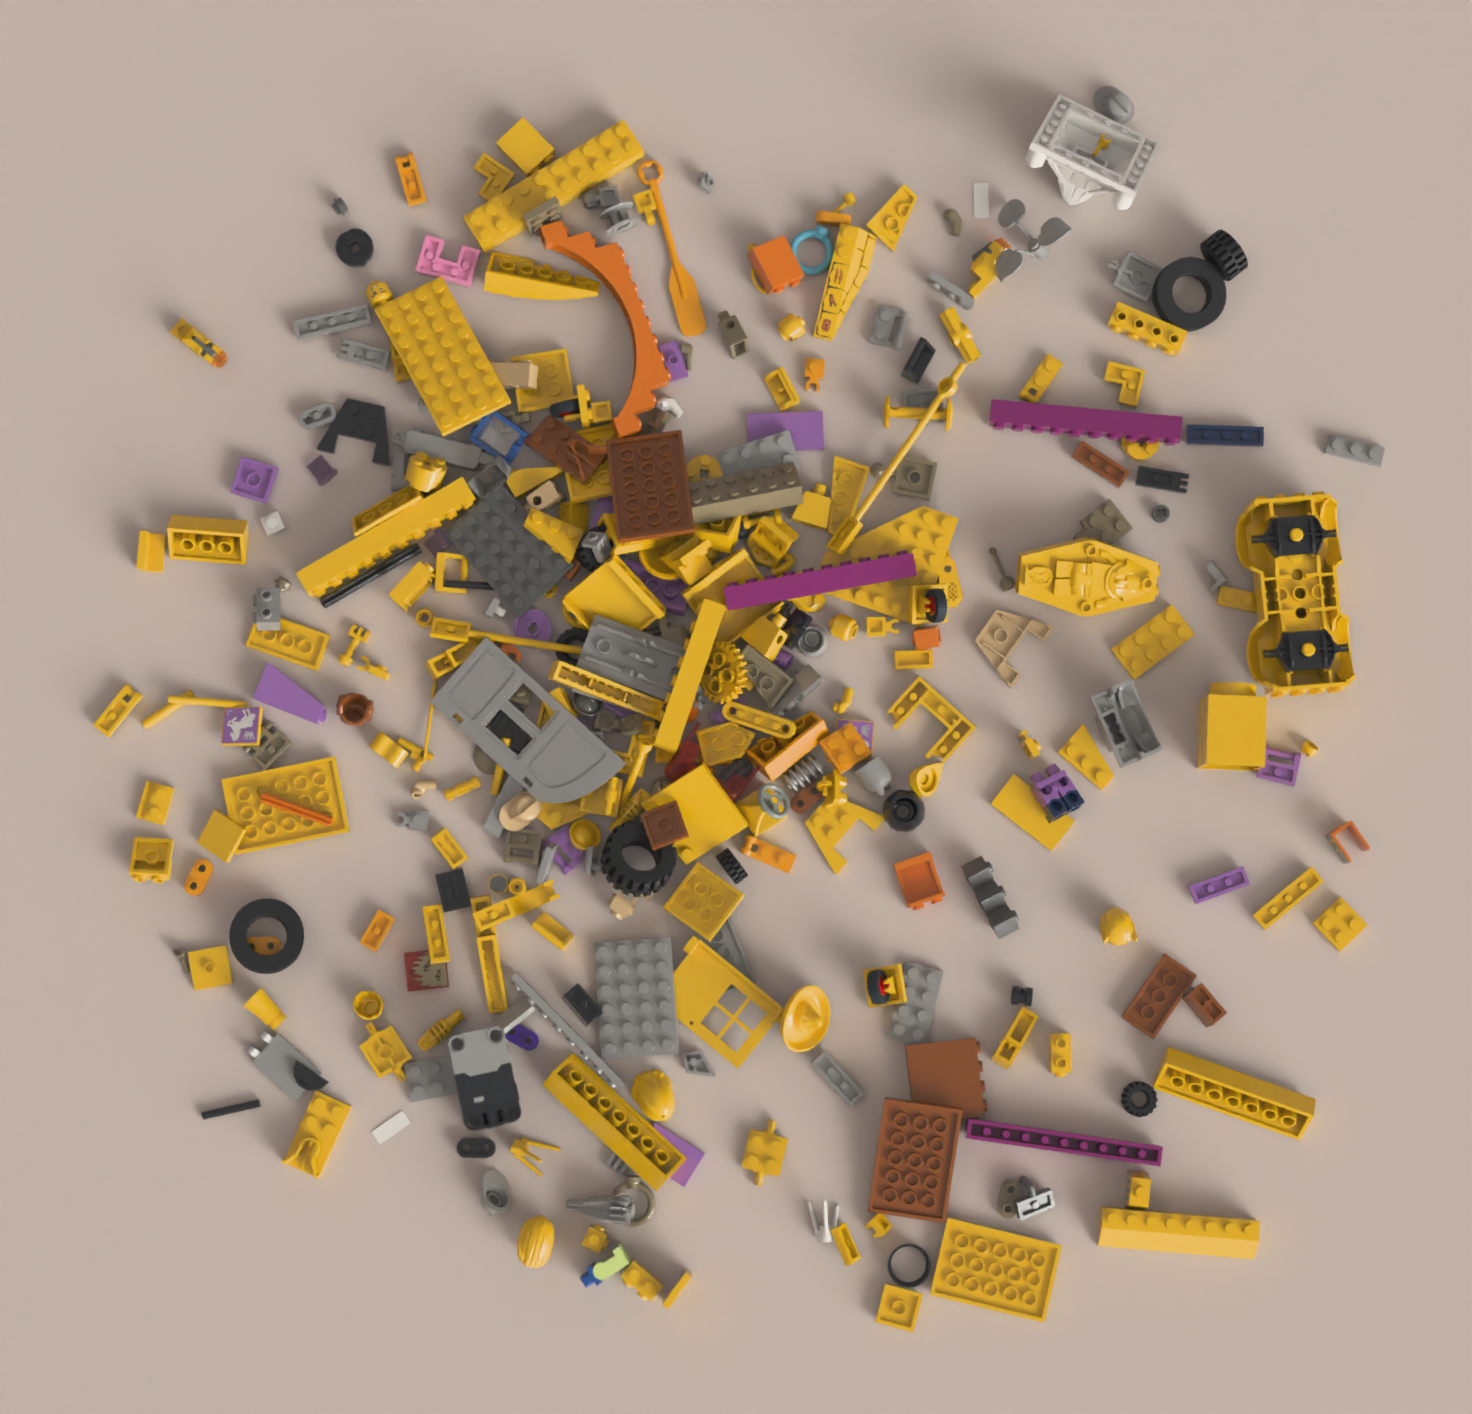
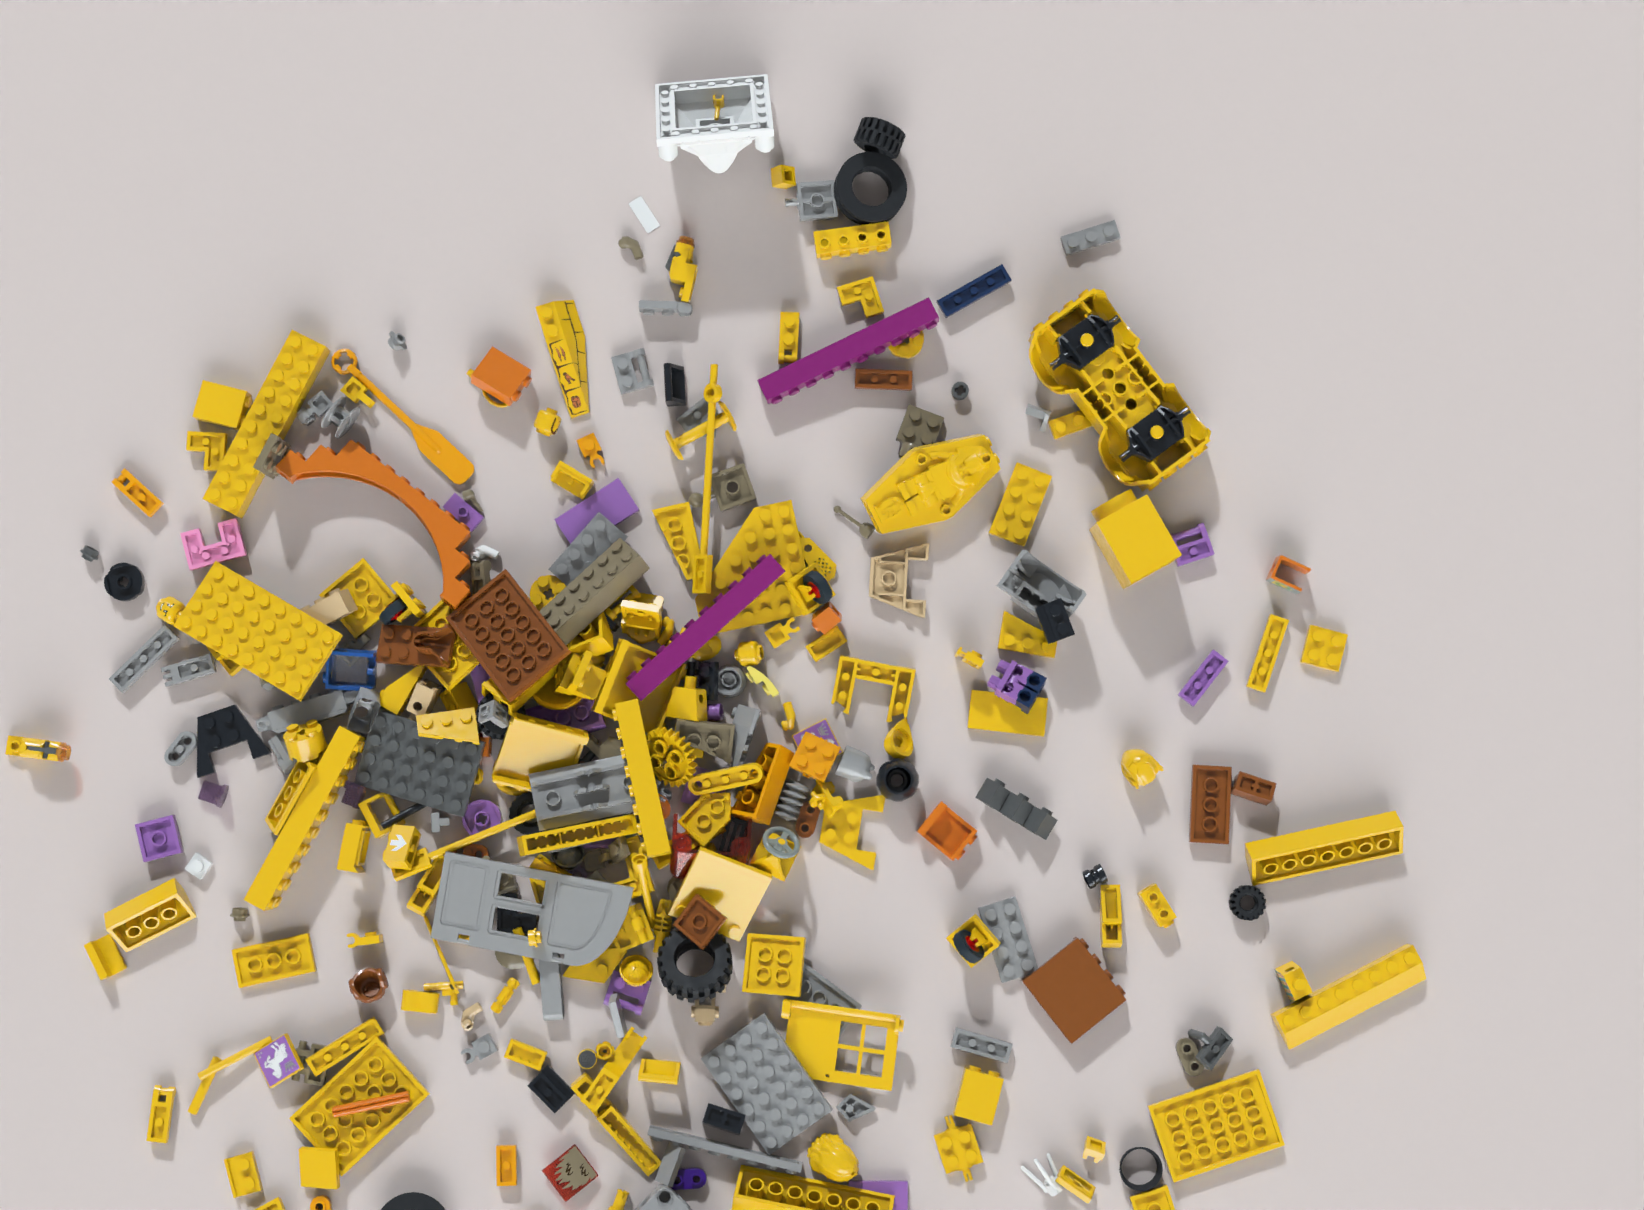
camera: 35 degrees left, 0 degrees up
light grey brick [253,588,281,631] -> none
medium lavender slope [253,663,328,725] -> none
black axle [320,543,422,608] -> none
yellow hinge [338,623,371,667] -> none
yellow plate [415,608,434,628] -> none
yellow plate [422,904,450,964] -> none
yellow wedge [484,252,601,300] -> none
tan piece [499,791,542,831] -> none
dark tan plate [503,829,545,867] -> none
light grey piece [583,846,603,876] -> none
yellow panel [591,401,613,424] -> none
black tyre [716,848,748,884] -> none
dark tan torso [718,311,750,359] -> none
light orange plate [740,835,796,874] -> none
yellow hat [780,986,831,1052] -> none
medium azure piece [790,225,834,275] -> none
yellow torso [792,483,831,531] -> none
light orange beam [815,211,852,227] -> none
yellow hand [832,192,855,213] -> none
yellow wing [866,184,918,252] -> none
dark orange plate [868,1097,963,1223] -> none
yellow piece [939,307,981,365] -> none
magenta brick [964,1118,1163,1167] -> none
light grey plant [995,199,1072,283] -> none
light grey piece [1093,86,1134,125] -> none
black hinge [1135,466,1189,494] -> none
yellow hinge [1301,740,1319,757] -> none
none -> yellow tile [305,1016,384,1077]
none -> yellow brick [383,825,421,870]
none -> yellow plate [528,928,542,947]
none -> light yellow slope [745,666,779,698]
none -> yellow plate [771,164,796,189]
none -> yellow brick [953,1065,1004,1125]
none -> black plate [1034,598,1075,644]

